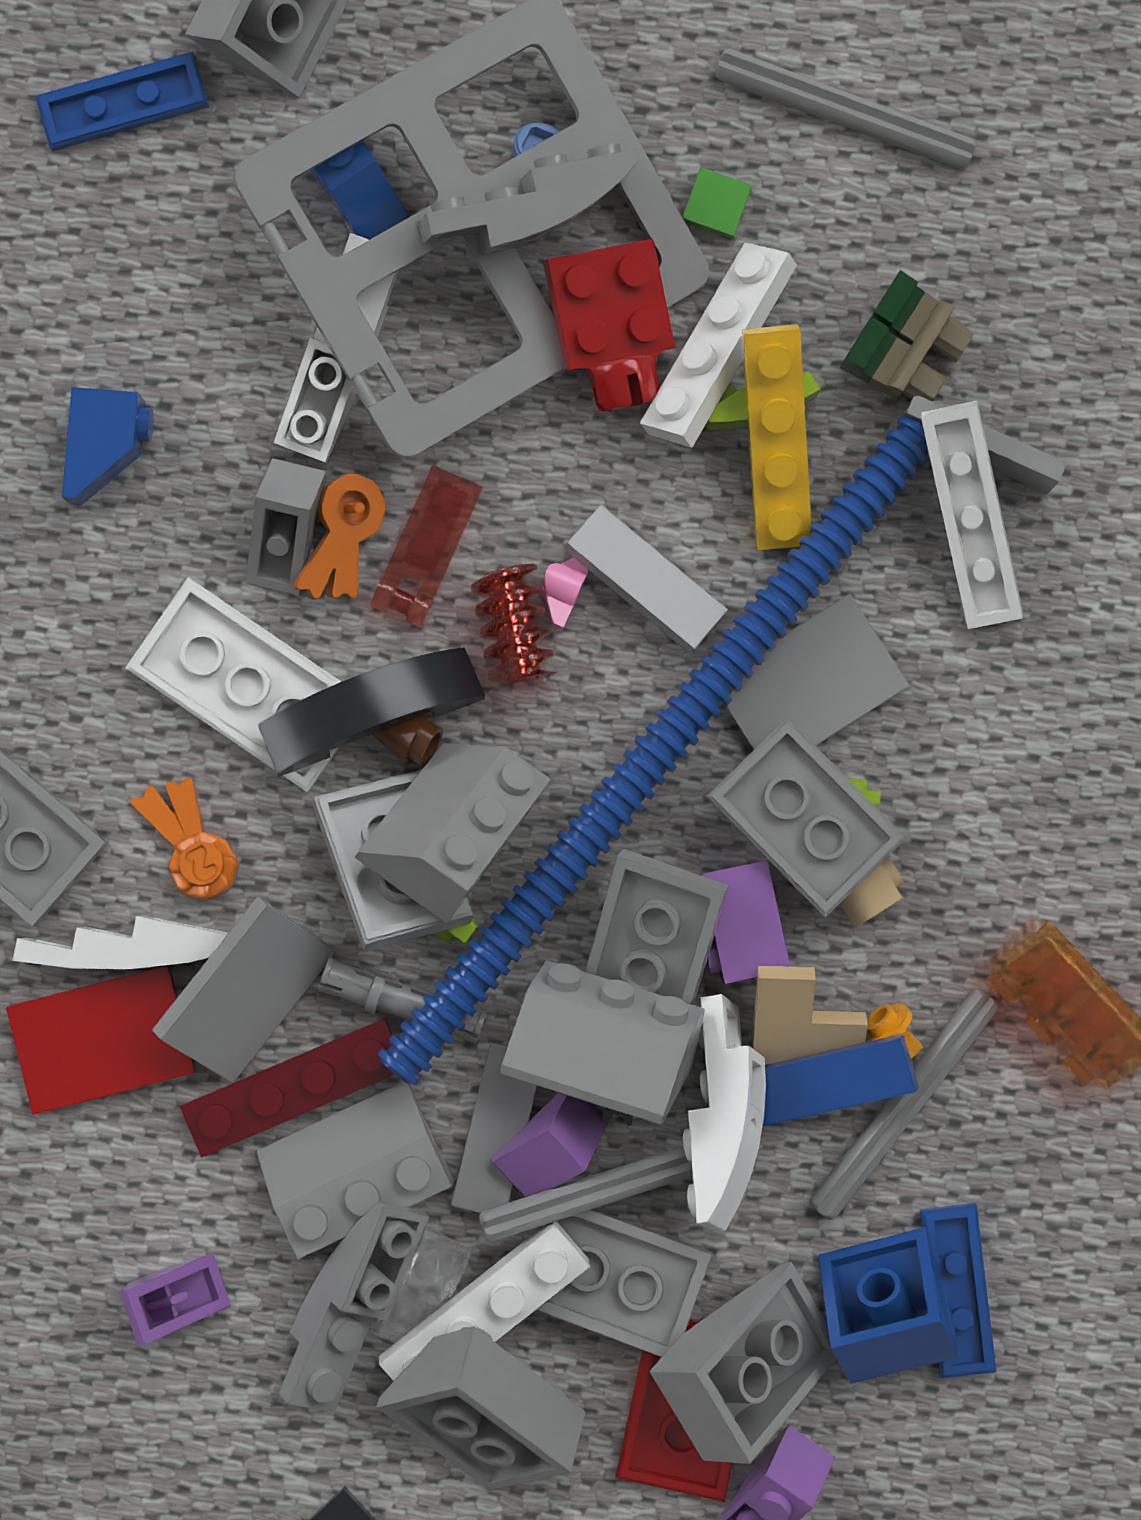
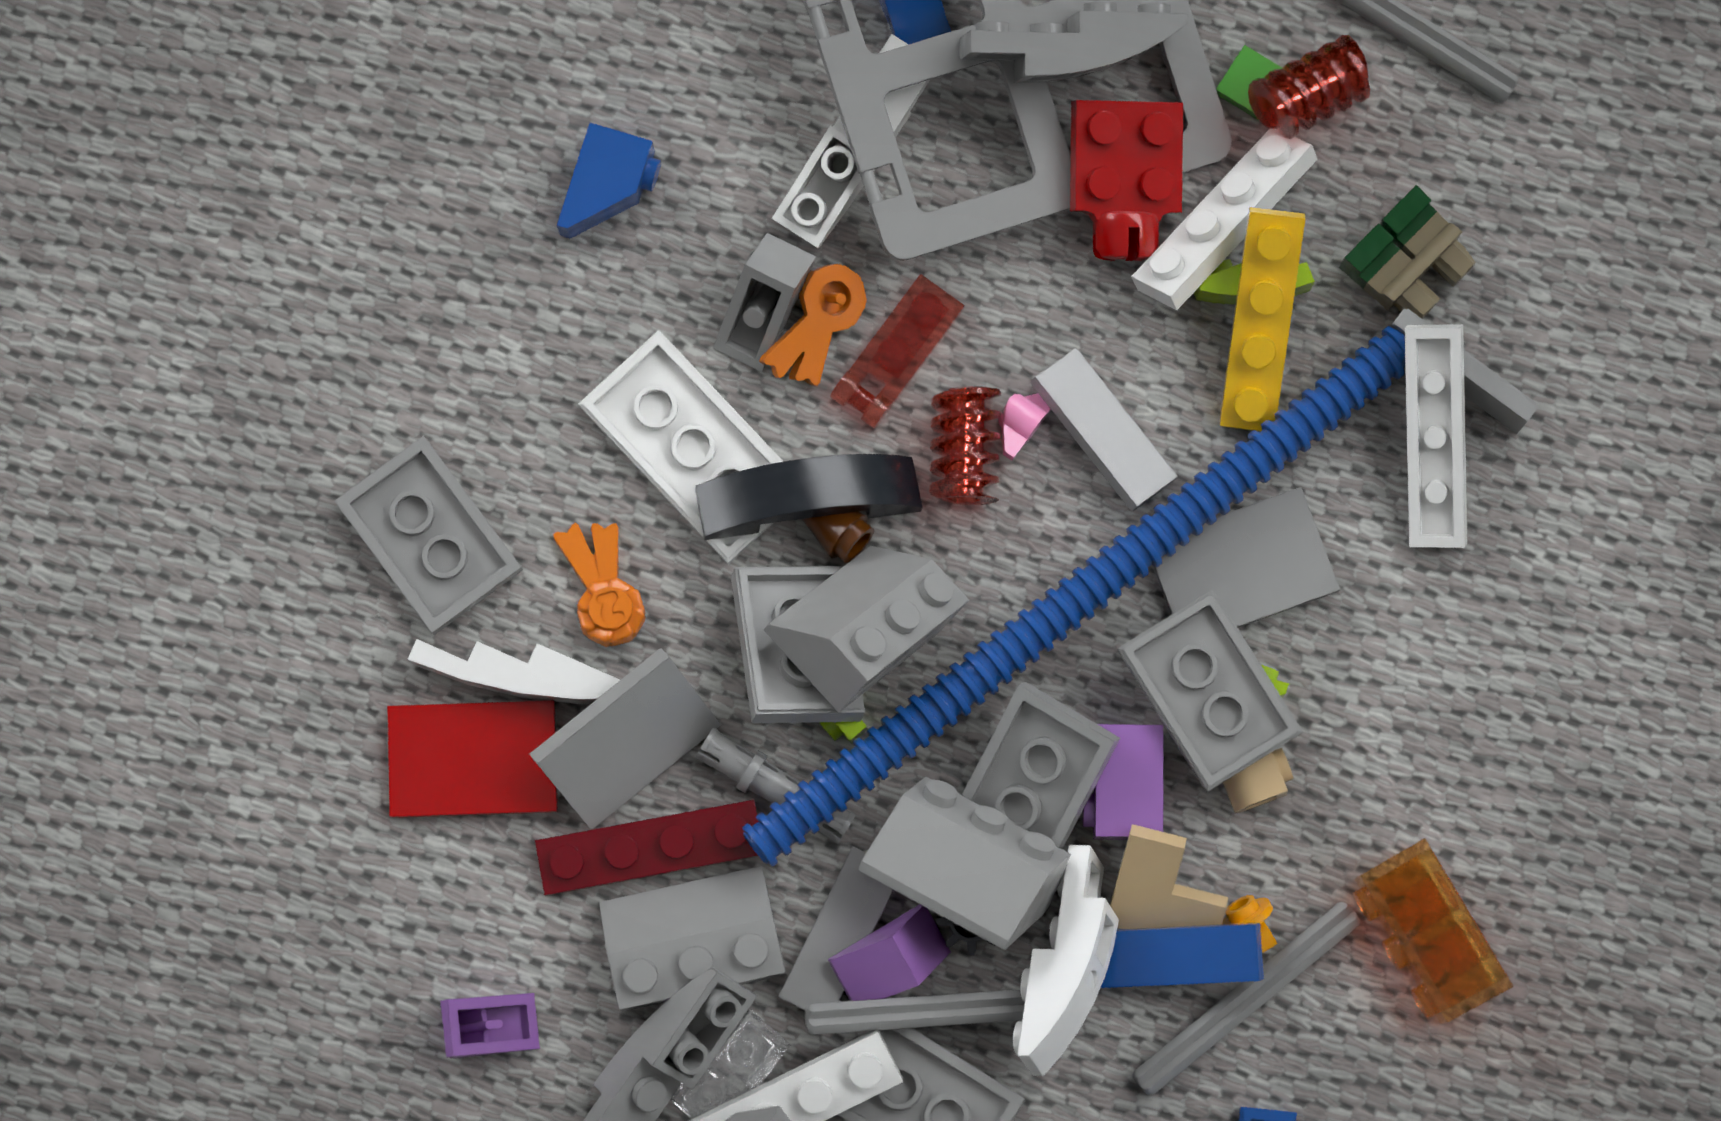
camera: 15 degrees right, 5 degrees down
none -> clear red piece [1248,35,1370,139]

